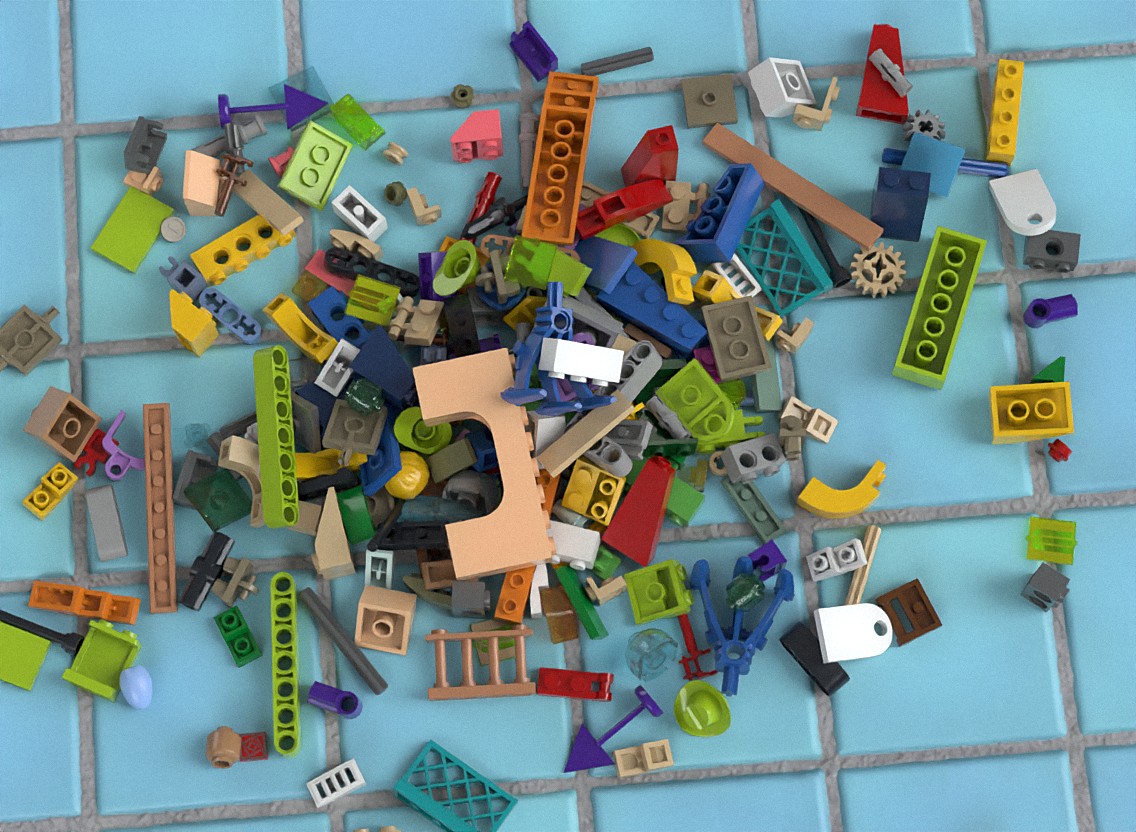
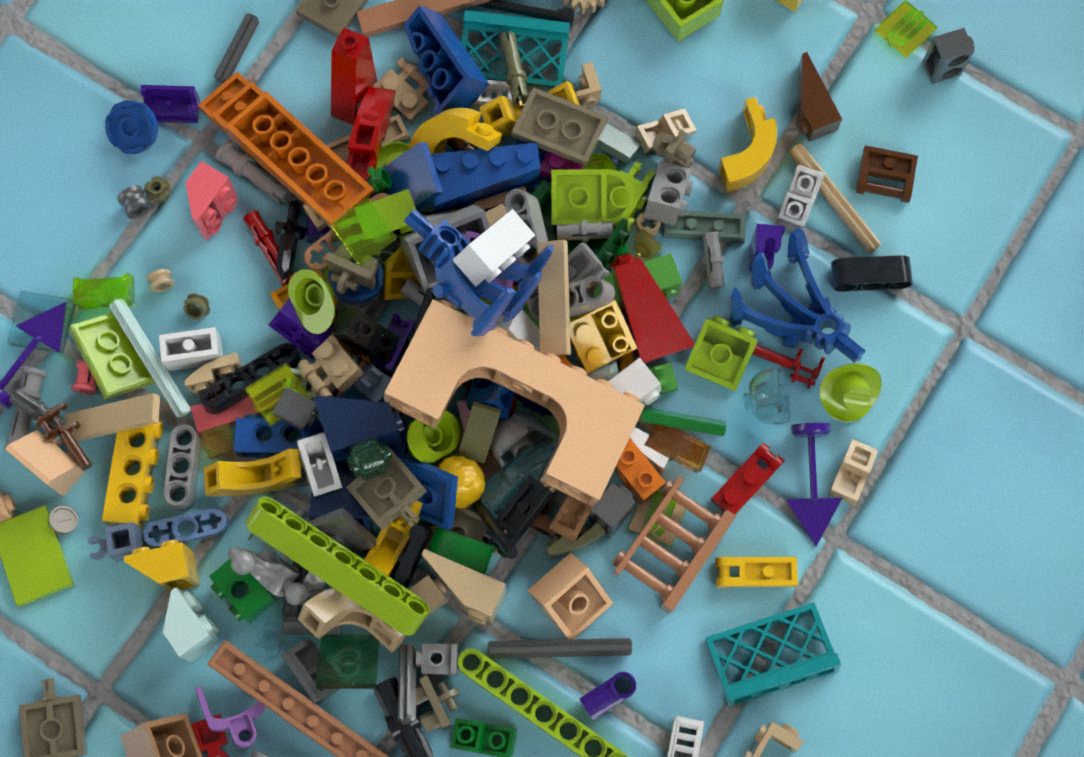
camera: 55 degrees left, 0 degrees up
light aqua slope [365,549,396,590] -> none
tan bracket [407,187,442,226] -> none
tan bracket [584,576,627,606] -> none
clear green head [725,573,766,612] -> none
white tile [813,603,893,663] -> none
none -> blue tile [105,100,158,154]
none -> light aqua axle [109,299,191,418]
none -> dark grey wheel [117,185,152,219]
none -> light aqua slope [163,587,220,663]
none -> light grey beam [164,424,201,511]
none -> green brick [209,559,277,624]
none -> light grey piece [229,547,308,606]
none -> dark grey brick [272,387,318,431]
none -> green plate [367,167,392,194]
none -> dark grey axle [398,643,416,725]
none -> light grey brick [416,644,459,676]
none -> olive pin [499,32,529,105]
none -> light grey pin [702,232,725,289]
none -> yellow plate [715,557,798,588]
none -> reddish brown slope [797,52,842,142]

